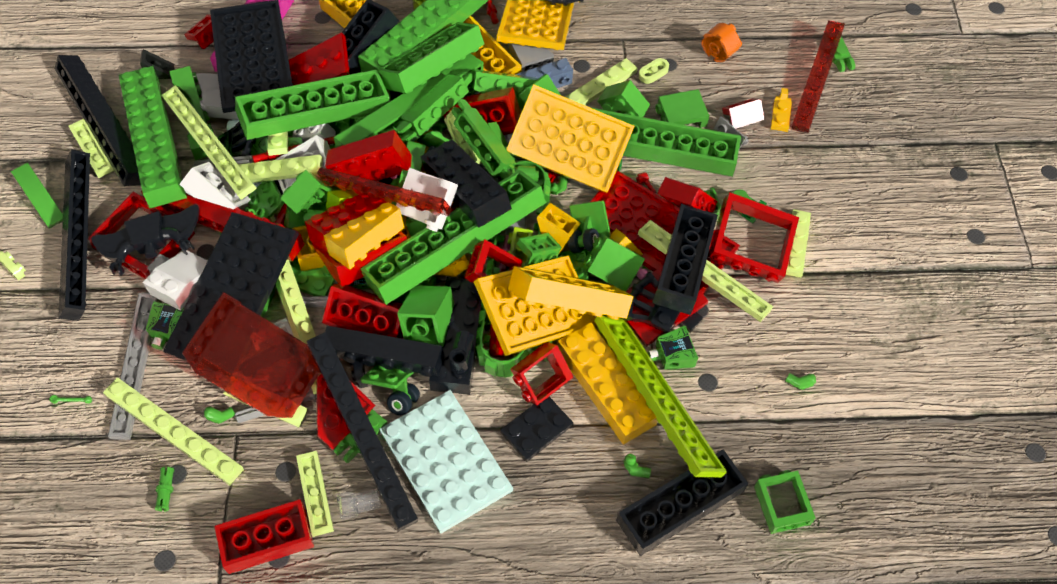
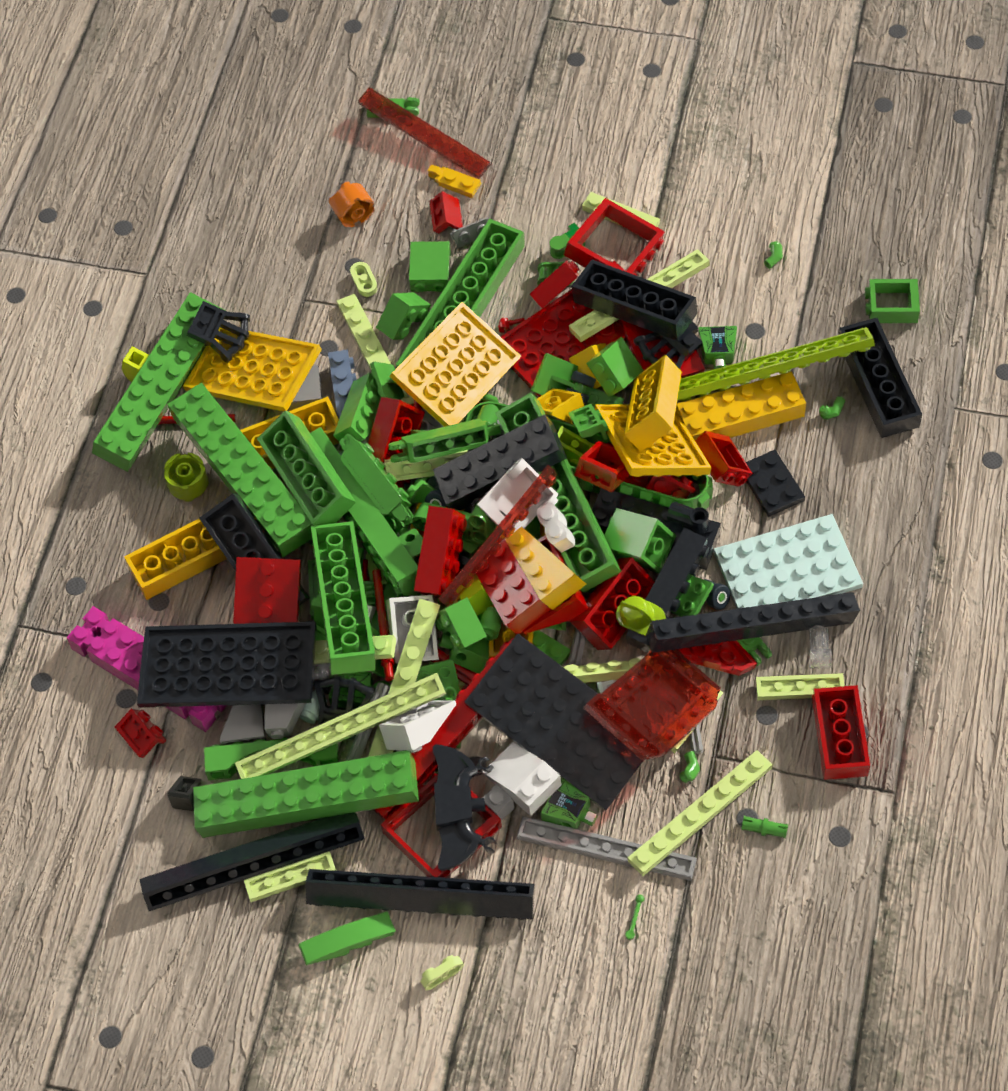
camera: 70 degrees left, 0 degrees up
none -> white brick [537,502,575,553]
none -> lime piece [616,596,666,635]

